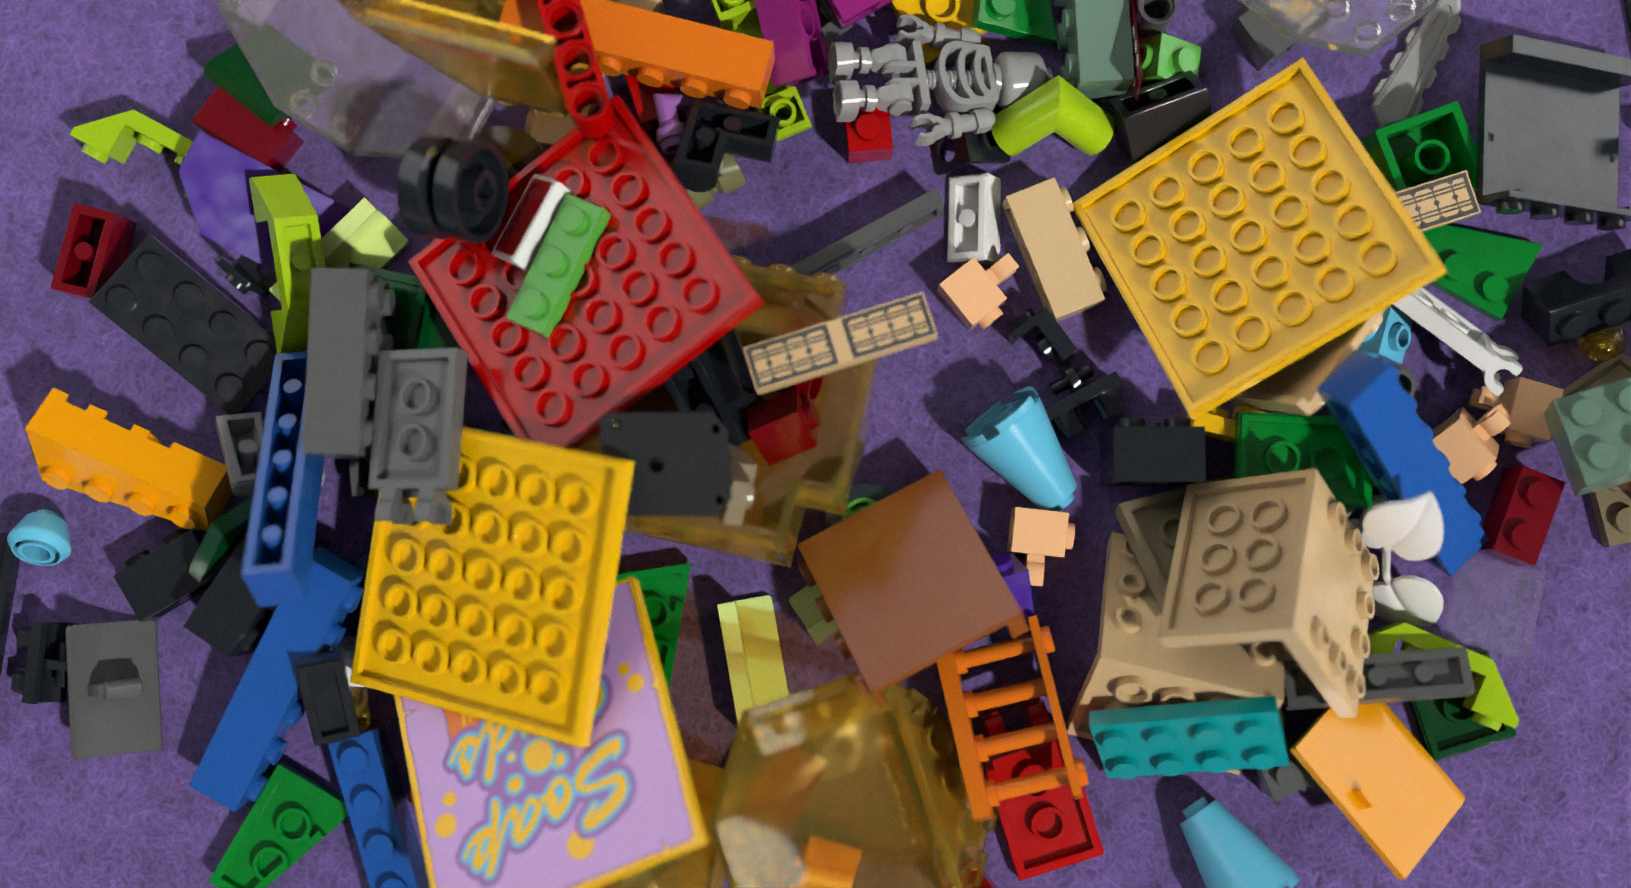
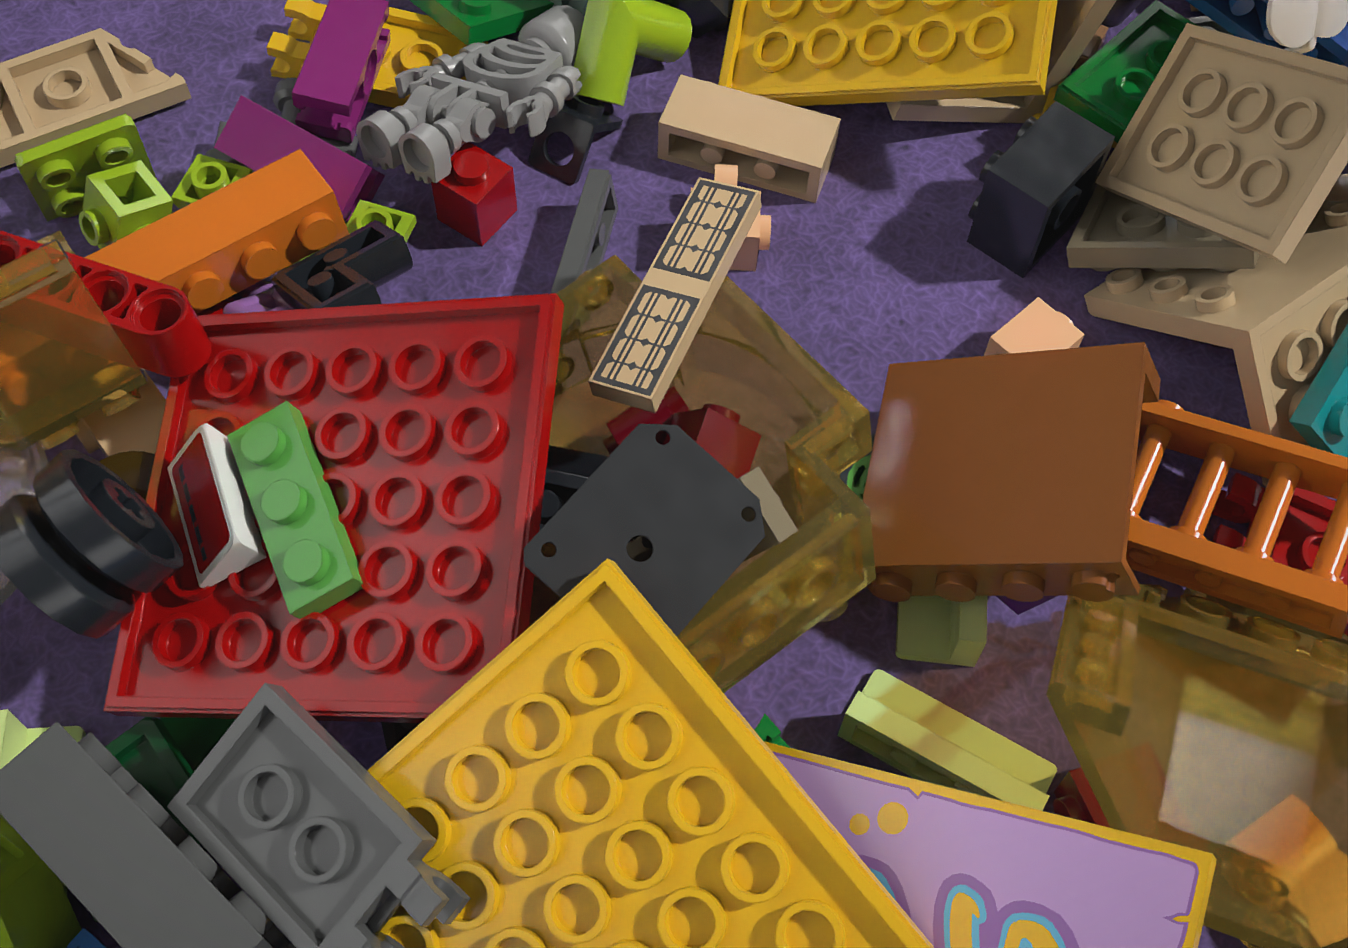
camera: 55 degrees left, 25 degrees down
white slope [947,173,1001,264] -> none
medium azure cone [961,386,1077,511] -> none
black bracket [1007,307,1078,364] -> none
black hips [1045,361,1125,440] -> none

